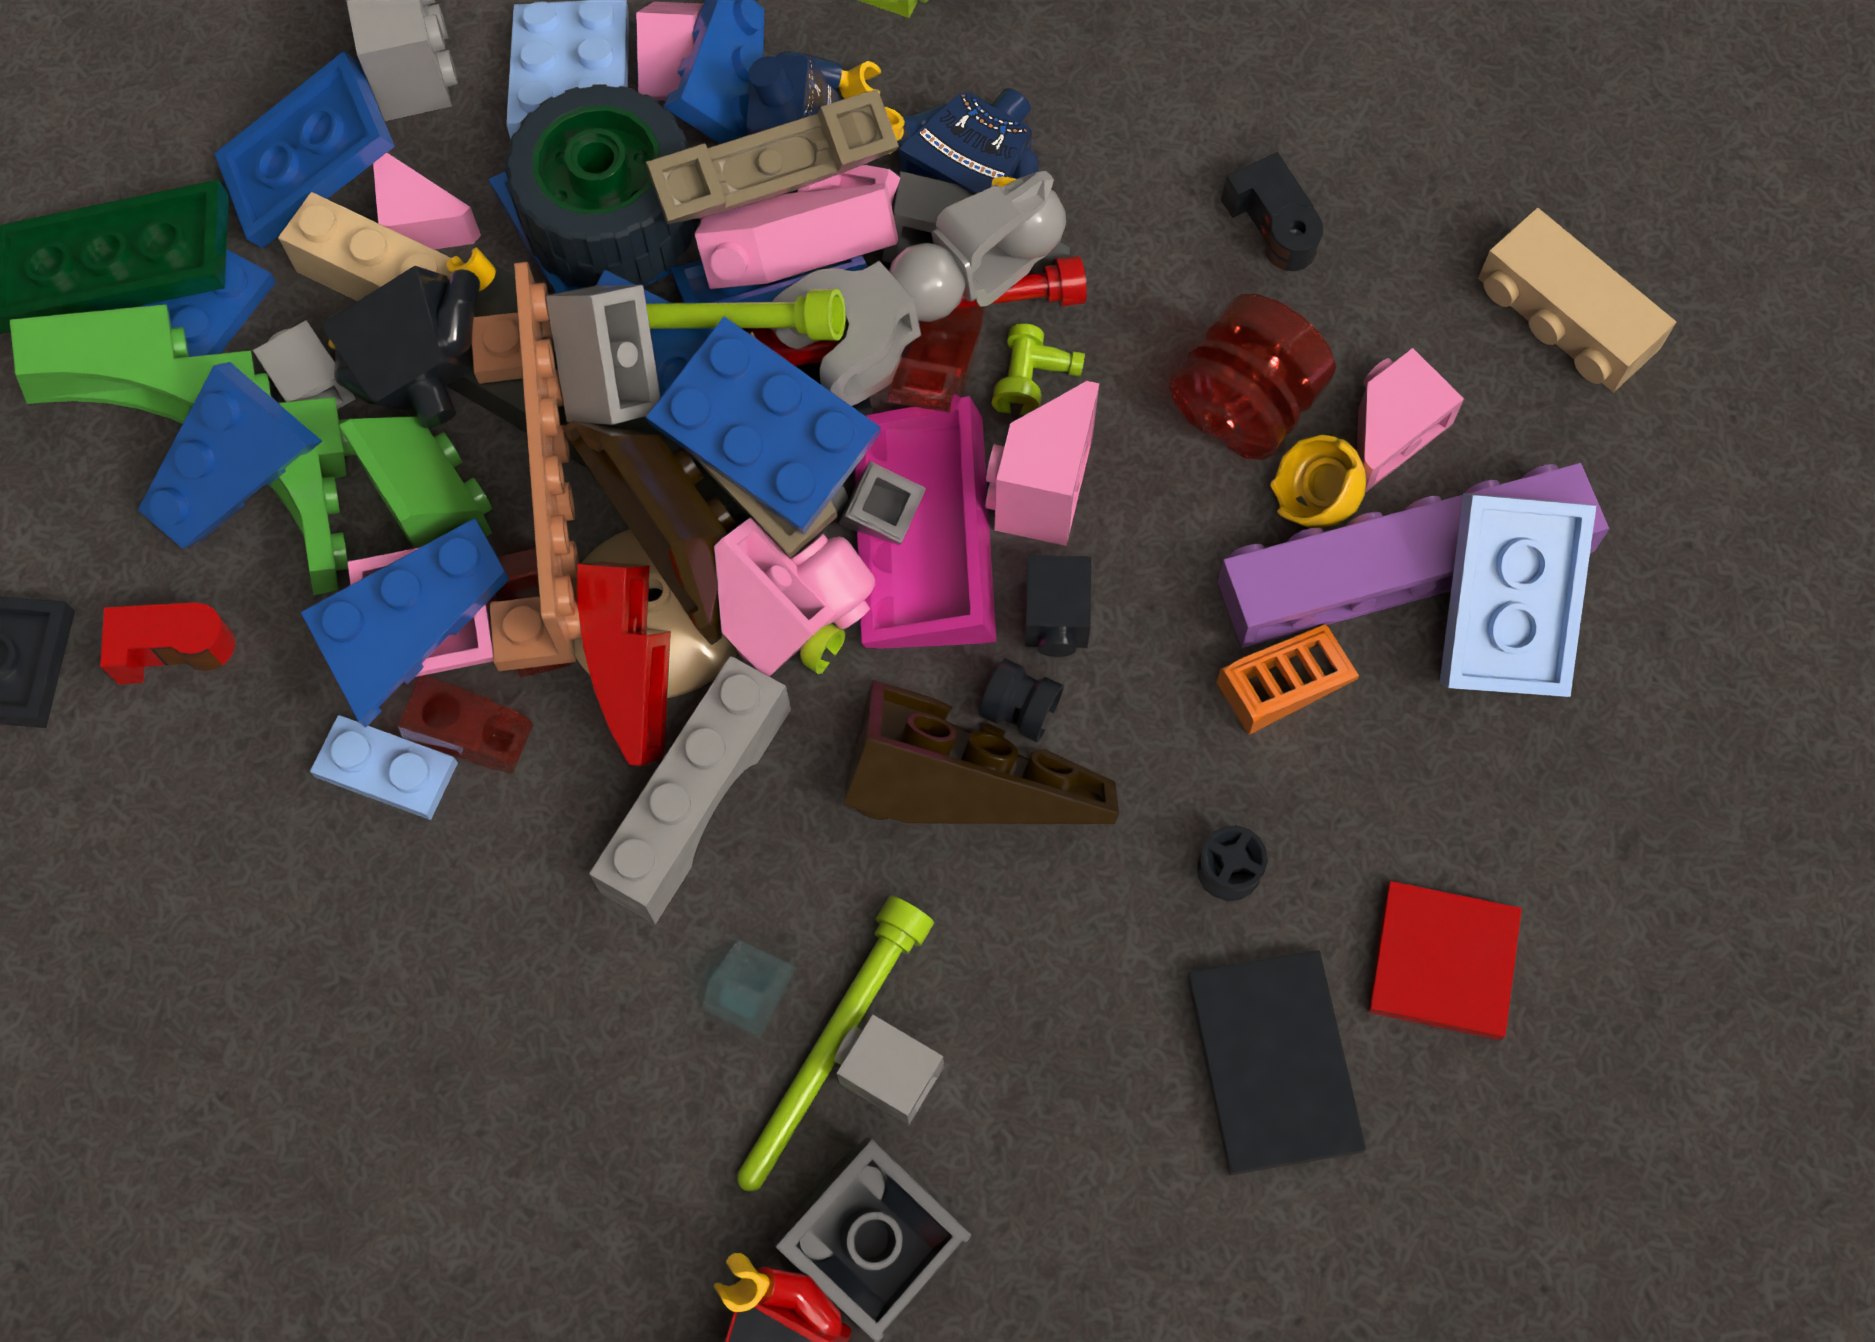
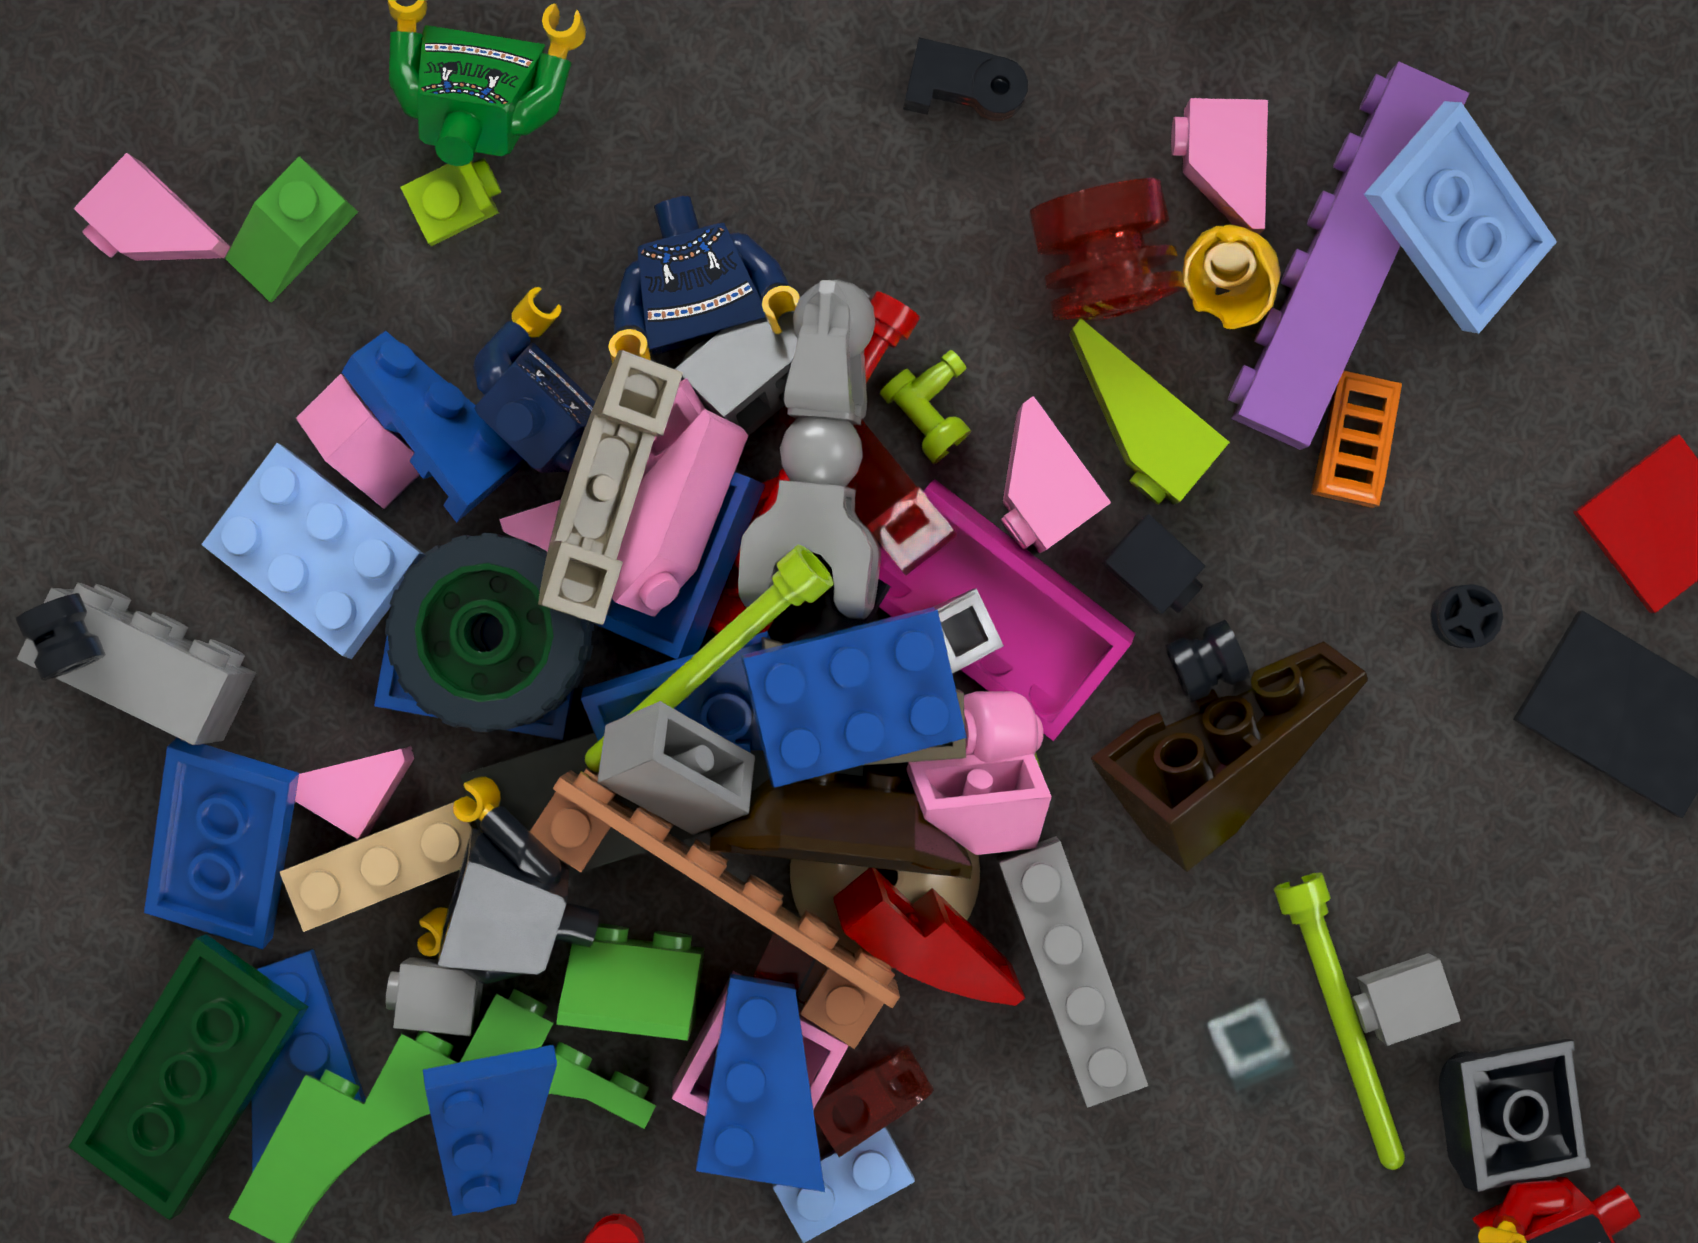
camera: 50 degrees left, 20 degrees up
none -> lime slope [1069,319,1230,505]

